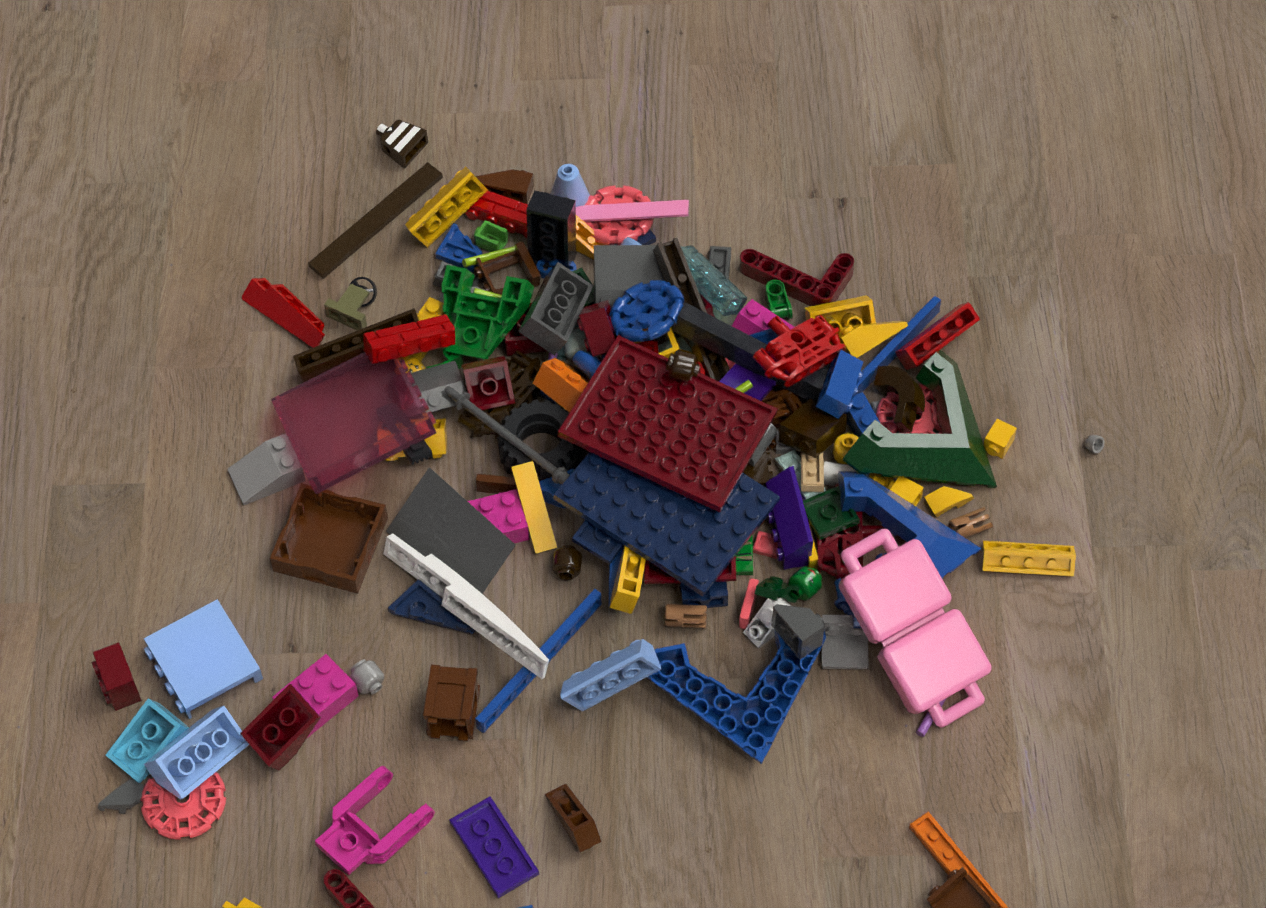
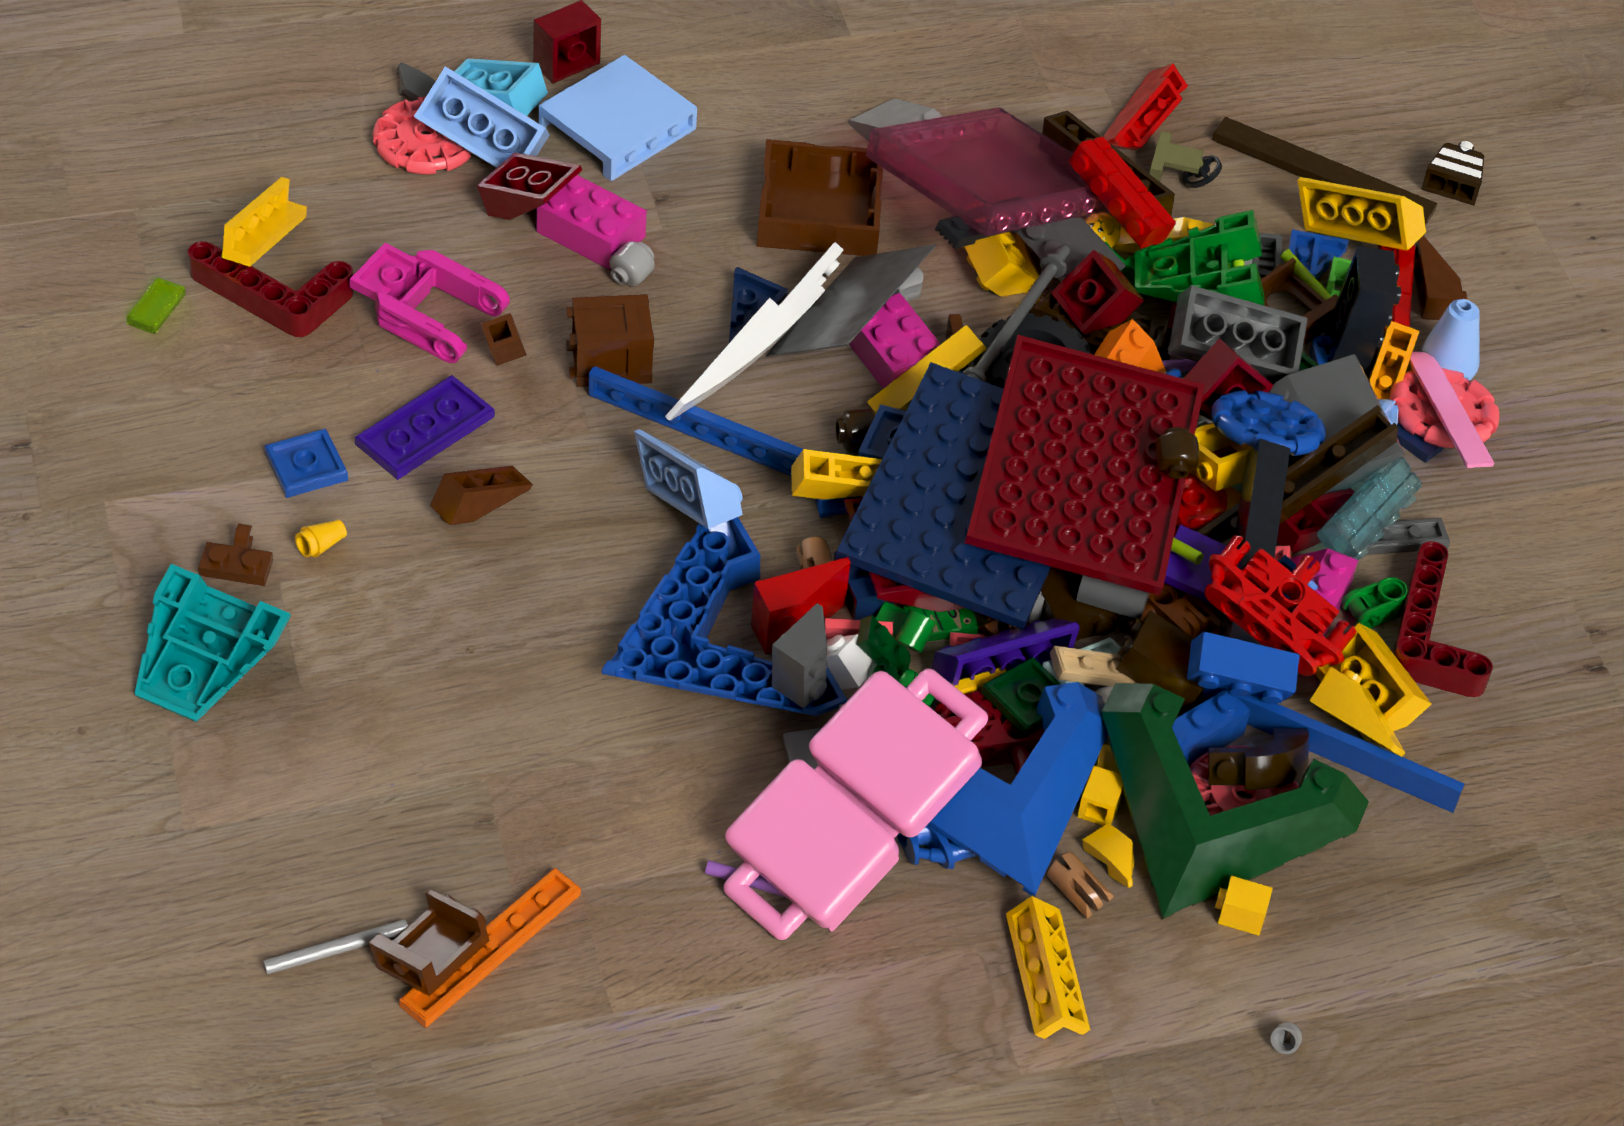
camera: 70 degrees right, 10 degrees down
red brick [895,302,980,370] -> none
none -> reddish brown brick [481,313,527,366]
none -> red slope [751,557,851,655]
none -> green panel [876,602,936,653]

